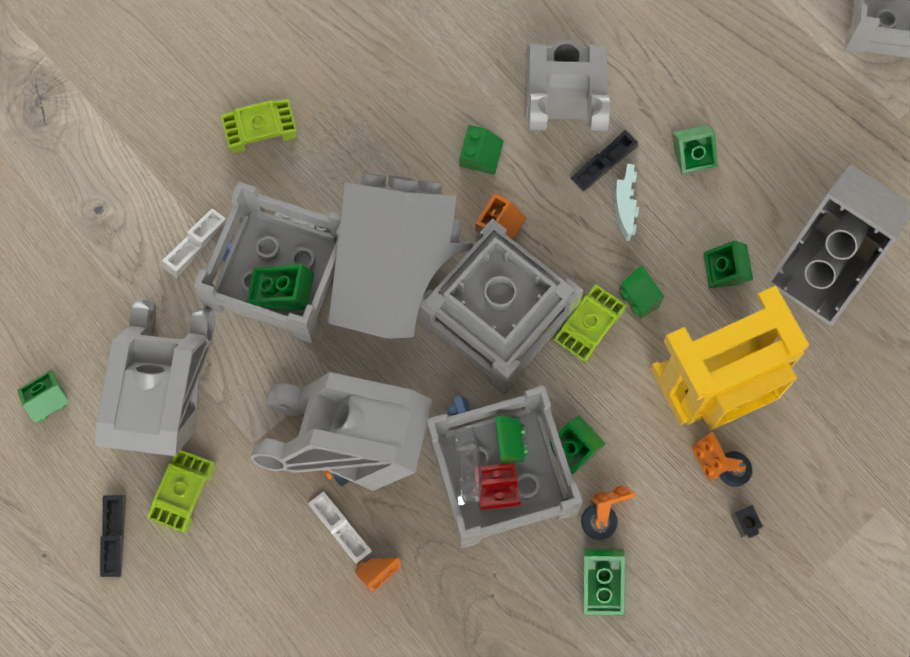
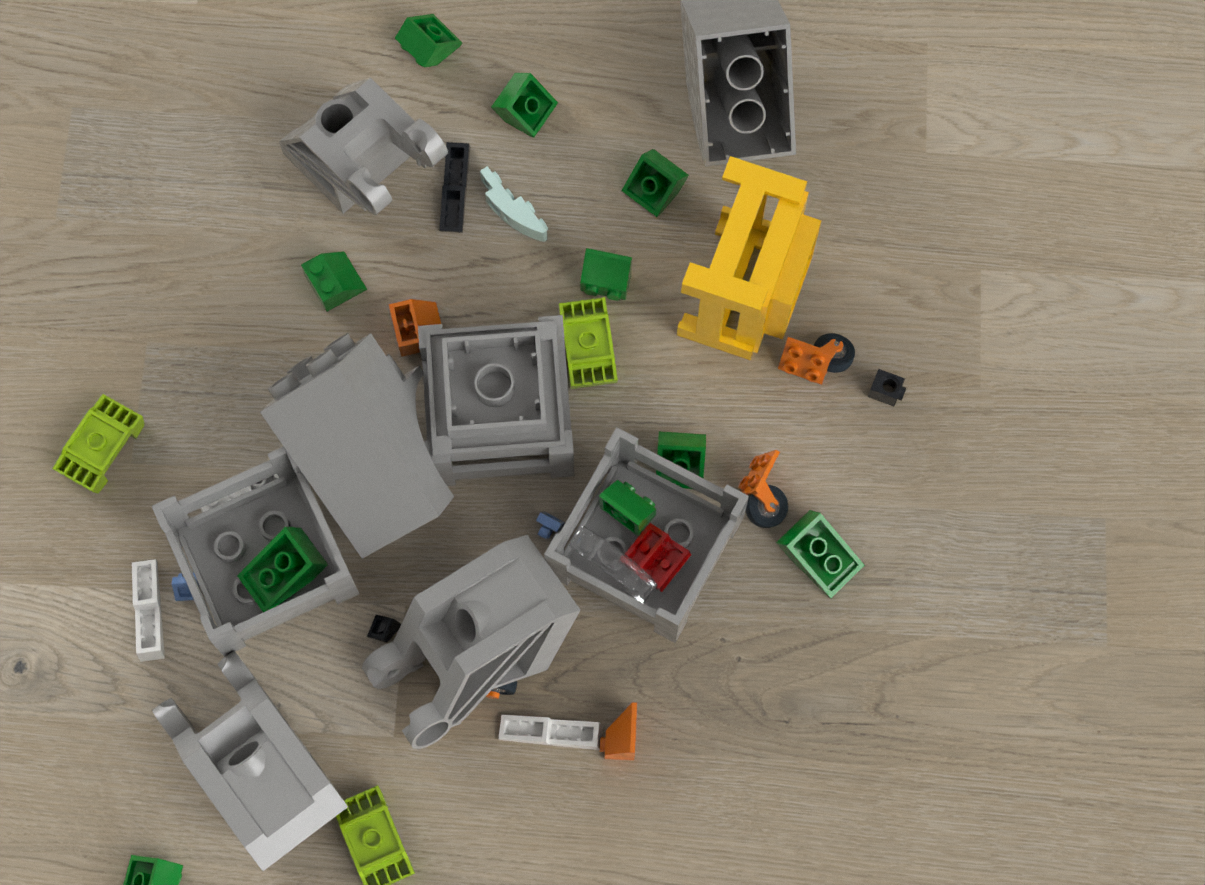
camera: 45 degrees left, 0 degrees up
none -> black slope [367,614,401,642]
none -> green slope [395,14,462,68]

